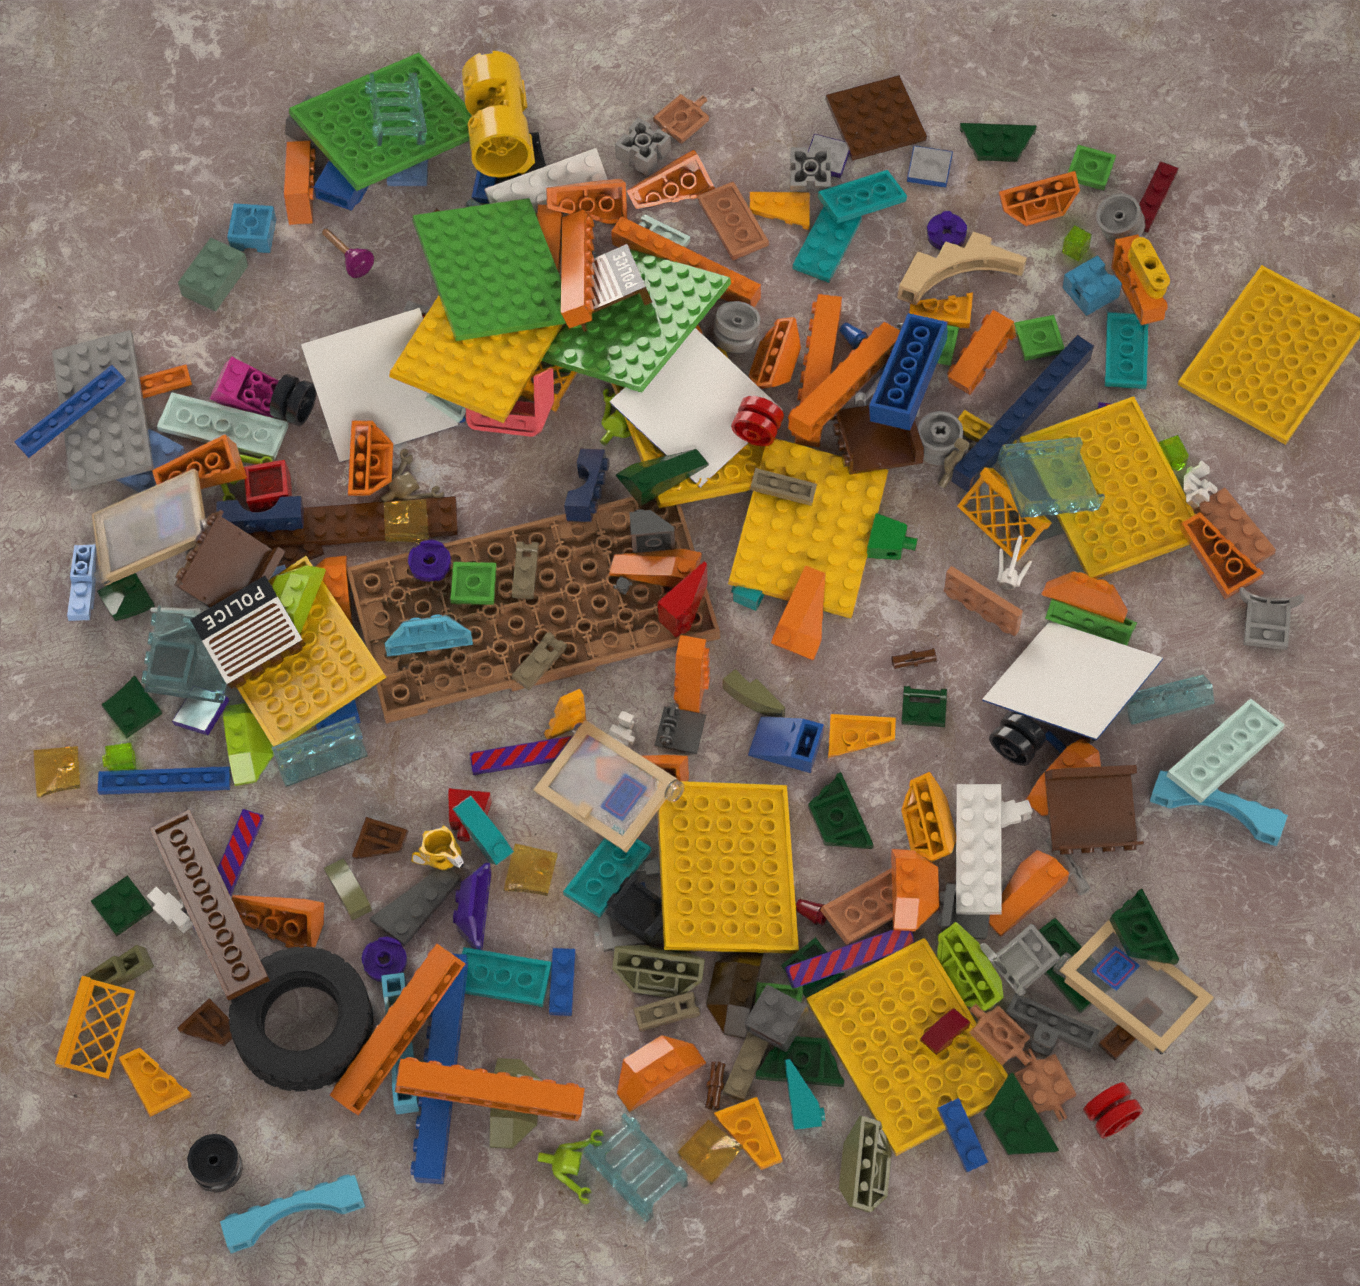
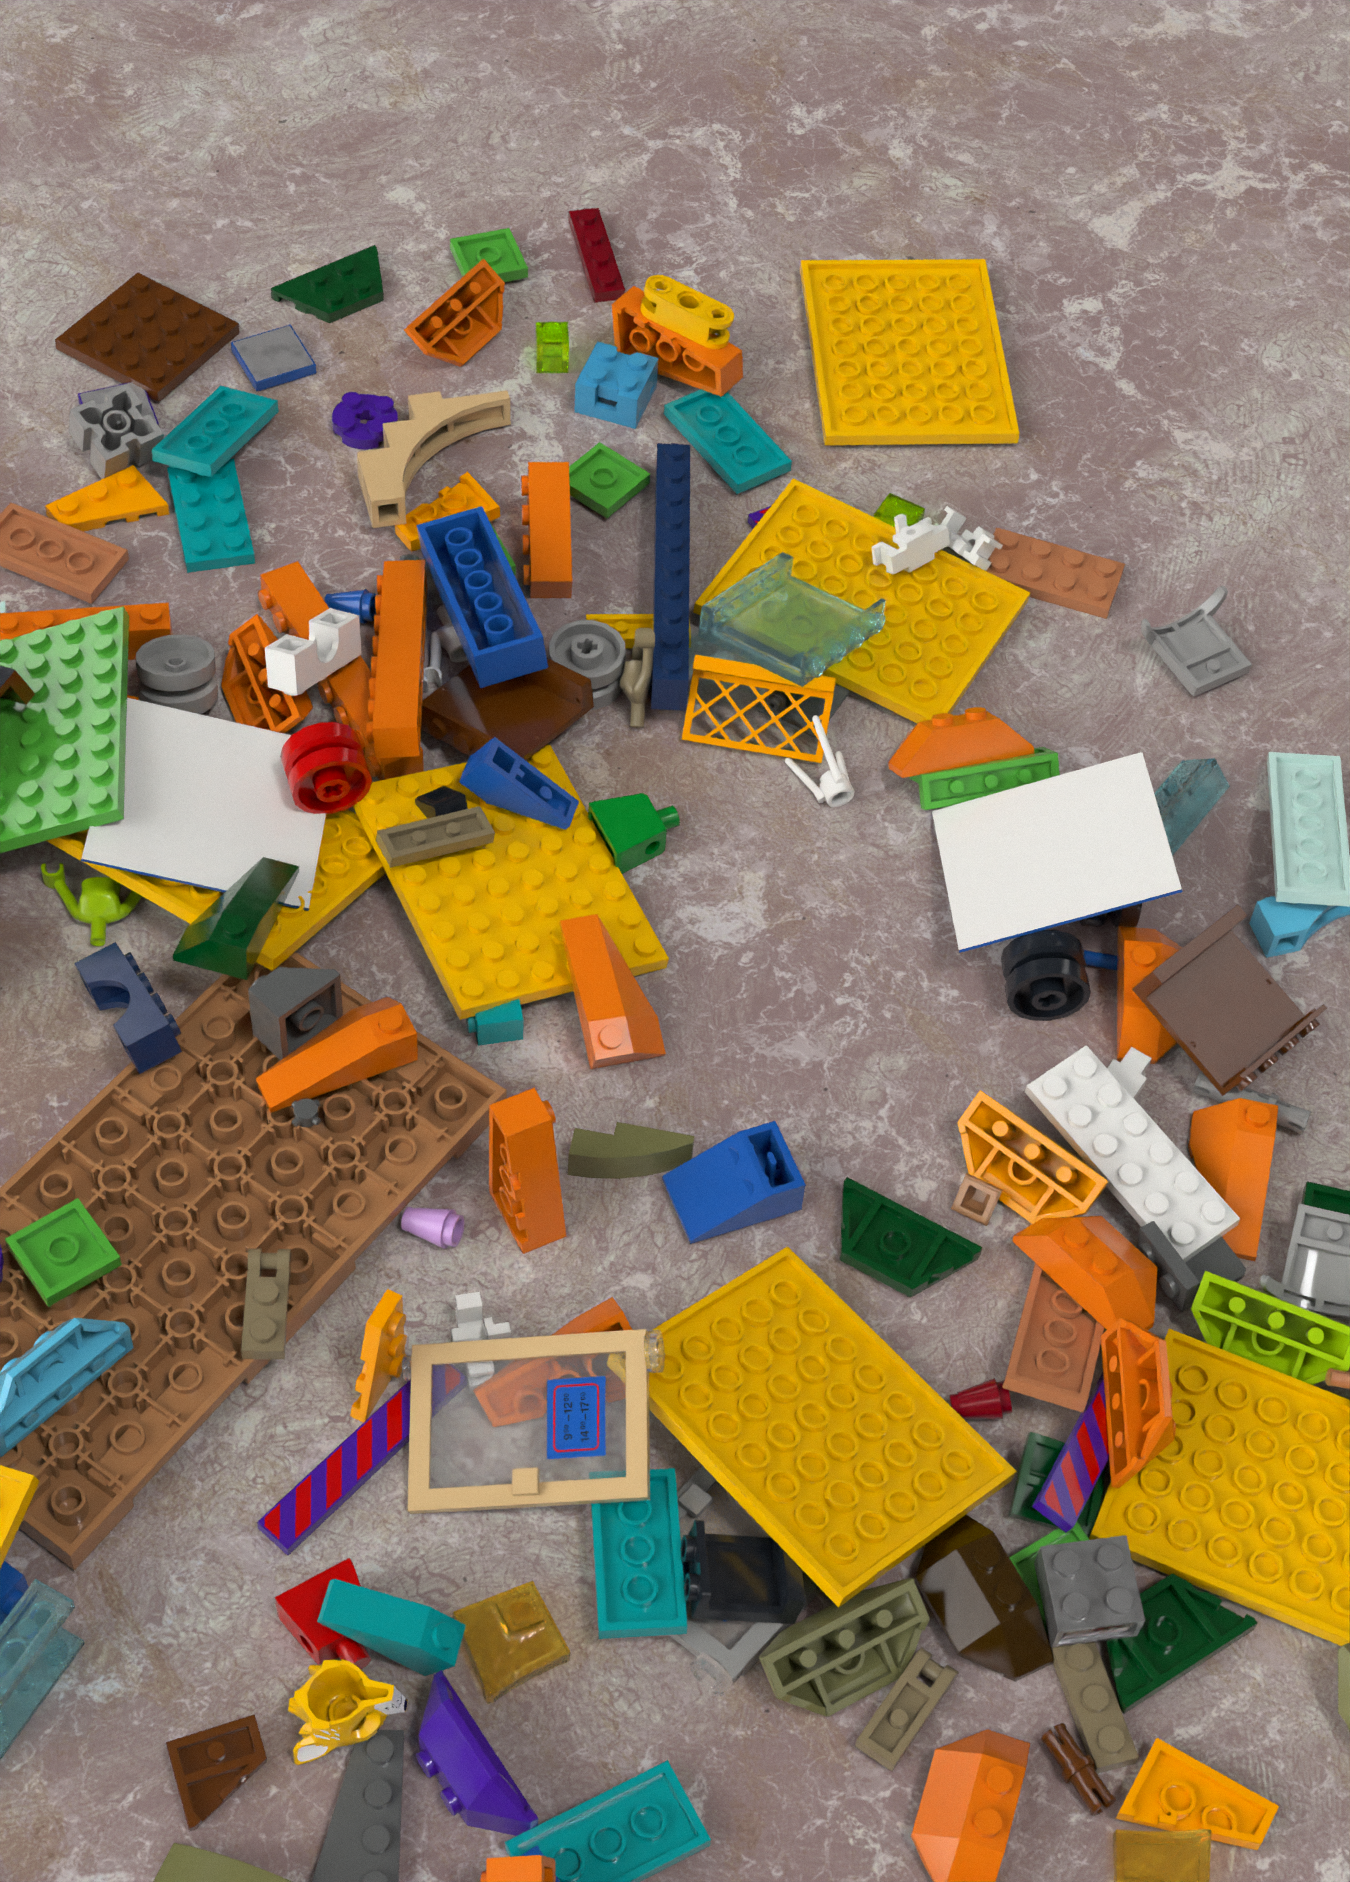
camera: 45 degrees left, 10 degrees down
dark tan plate [512,541,539,599] -> none
blue plate [549,948,576,1016] -> none
dark grey hinge [654,703,707,754] -> none
red slope [658,561,708,638] -> none
teal slope [784,1059,826,1130] -> none
light orange wing [828,714,896,758] -> none
reddish brown pin [891,648,937,670] -> none
dark green plate [901,686,947,727] -> none
dark red slope [920,1008,971,1055] -> none
nougat plate [944,566,1023,636] -> none
light grey wheel [1096,193,1145,245] -> none
orange wedge [1179,512,1264,600] -> none
none -> white arch [265,608,362,696]
none -> lavender cone [401,1207,464,1249]
none -> black slope [415,786,468,818]
none -> blue slope [459,737,579,830]
none -> white piece [871,513,950,575]
none -> medium nougat slope [951,1173,1003,1226]
none -> orange wedge [1101,1318,1176,1488]

